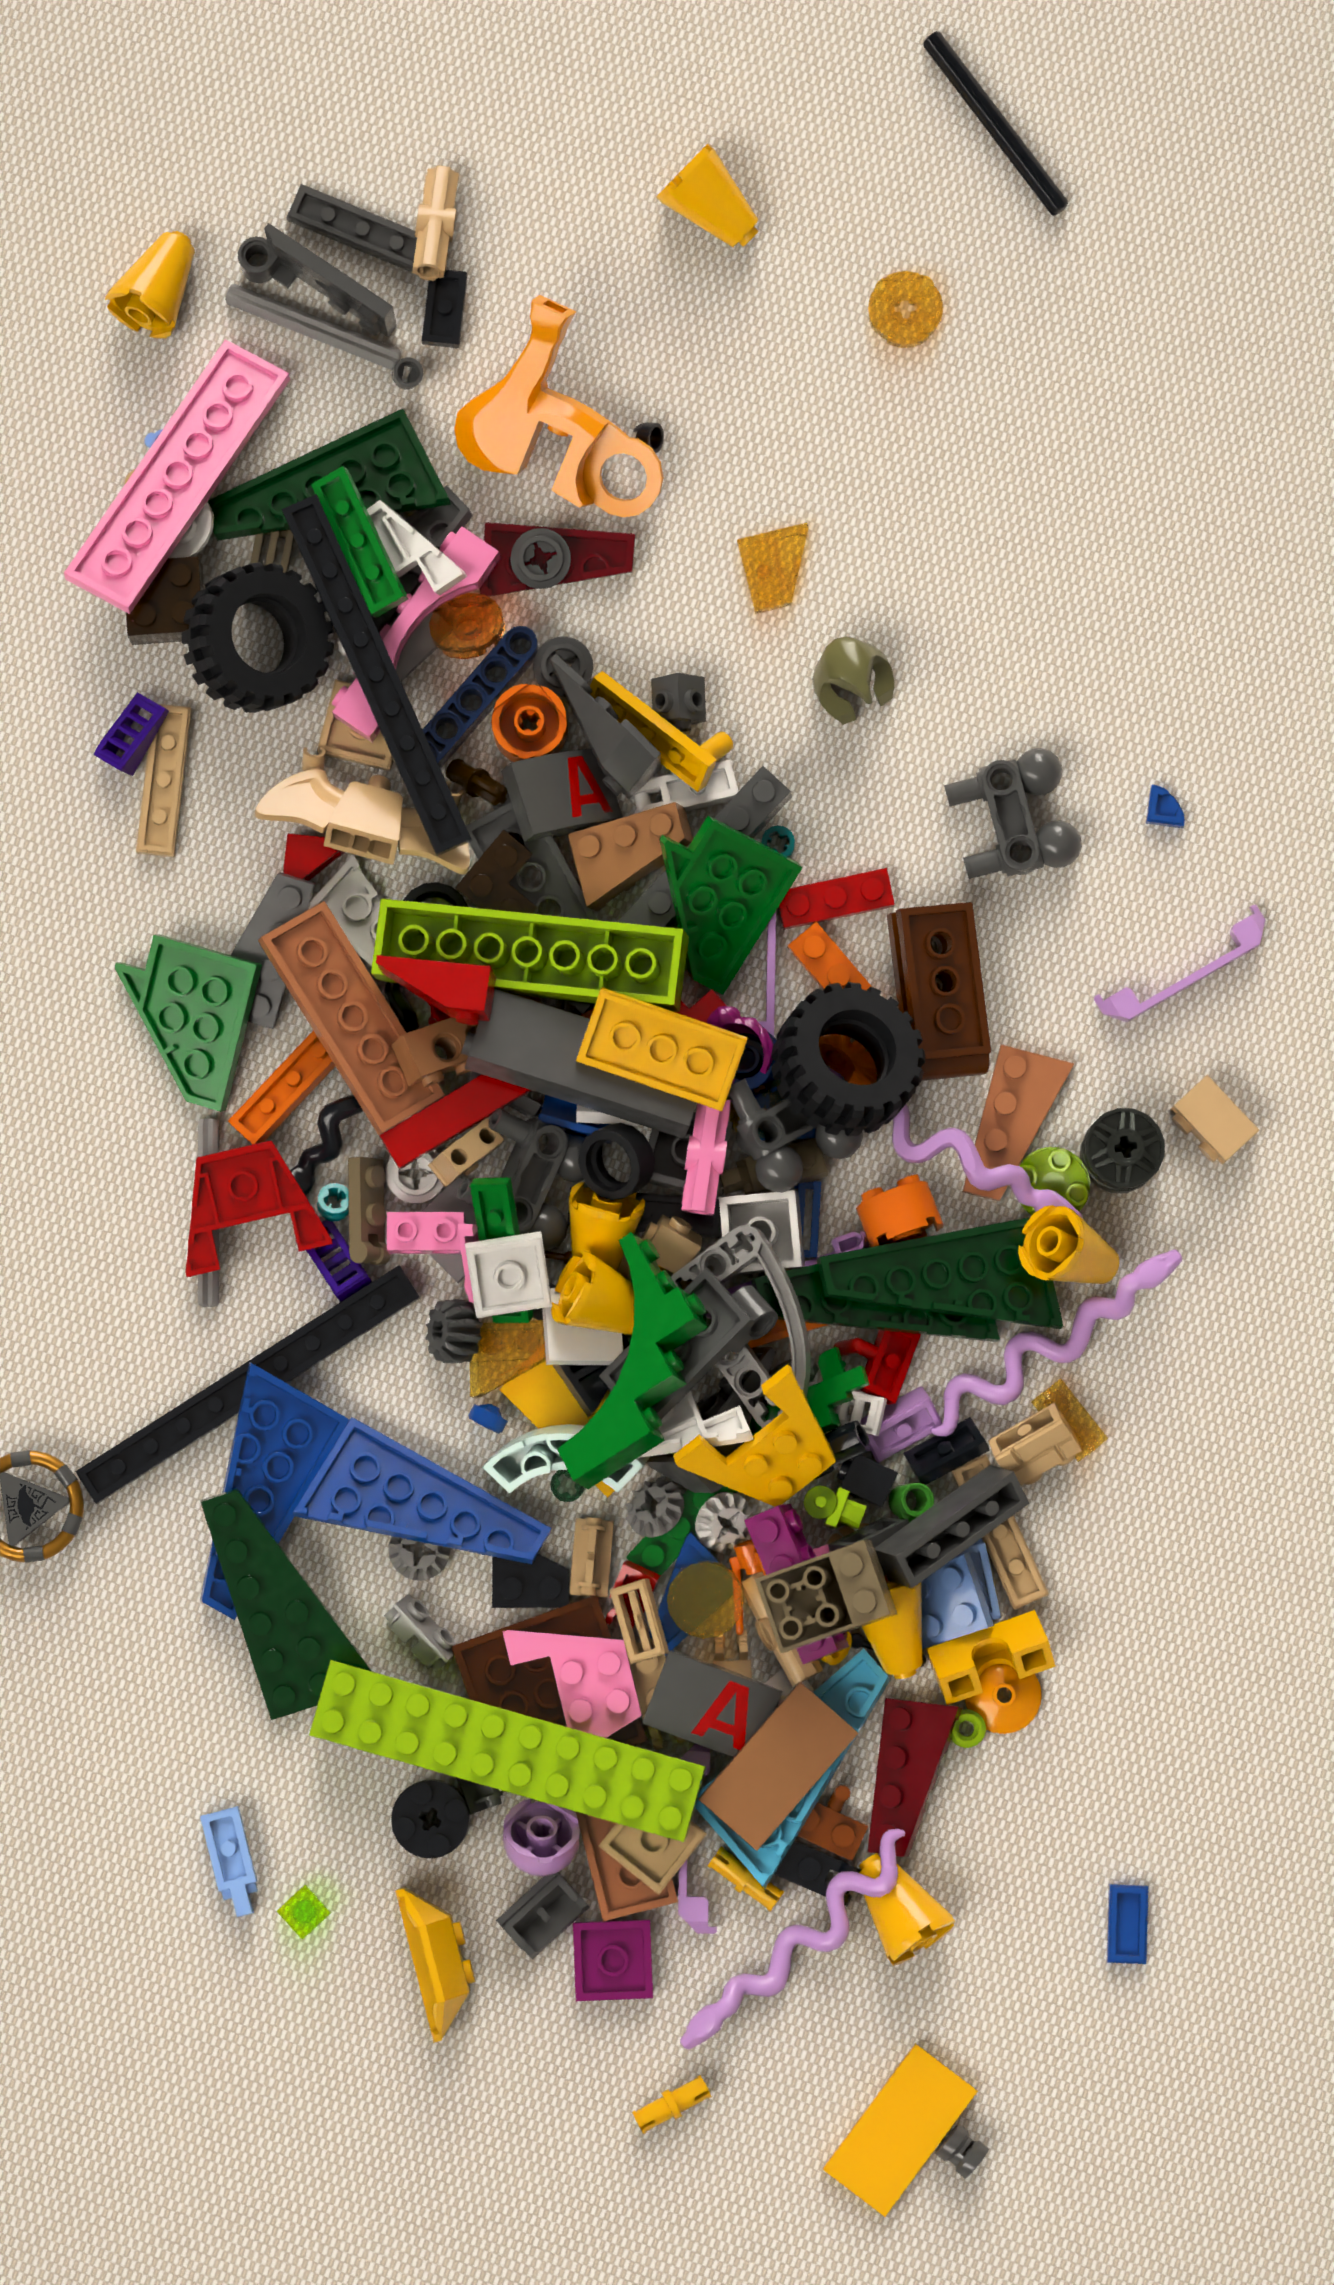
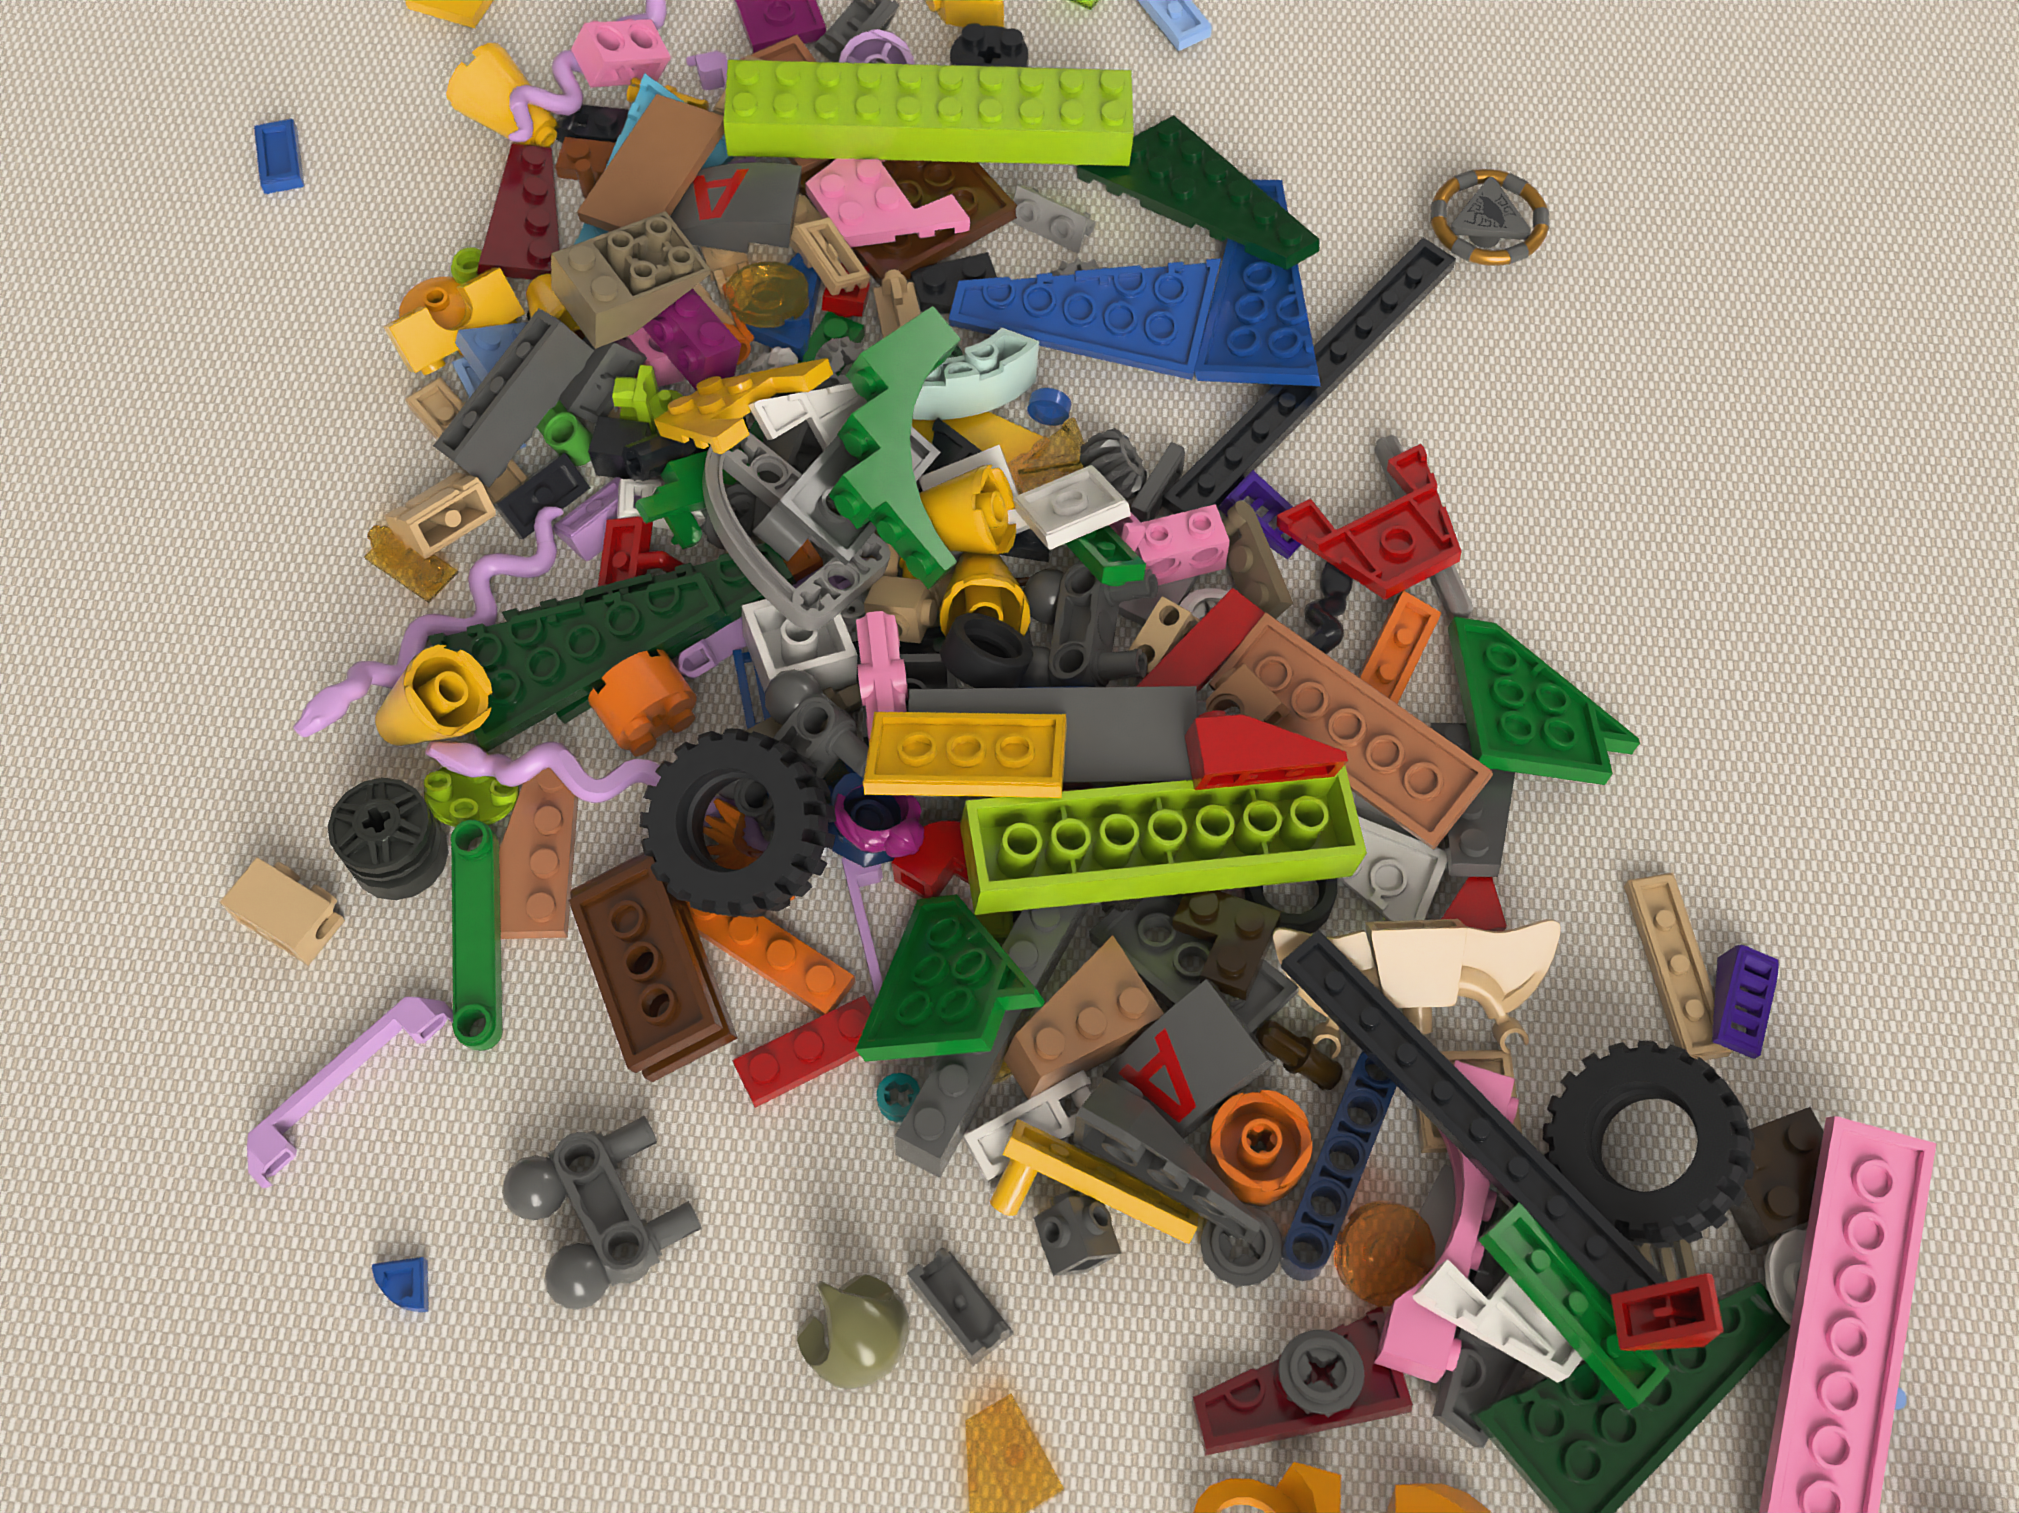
camera: 165 degrees right, 20 degrees down
teal bush [317,1183,349,1222] -> none
none -> green piece [451,820,503,1051]
none -> bright pink brick [571,19,671,88]
none -> dark grey hinge [907,1247,1014,1367]
none -> dark grey tile [1131,442,1185,522]
none -> red slope [1611,1273,1723,1351]

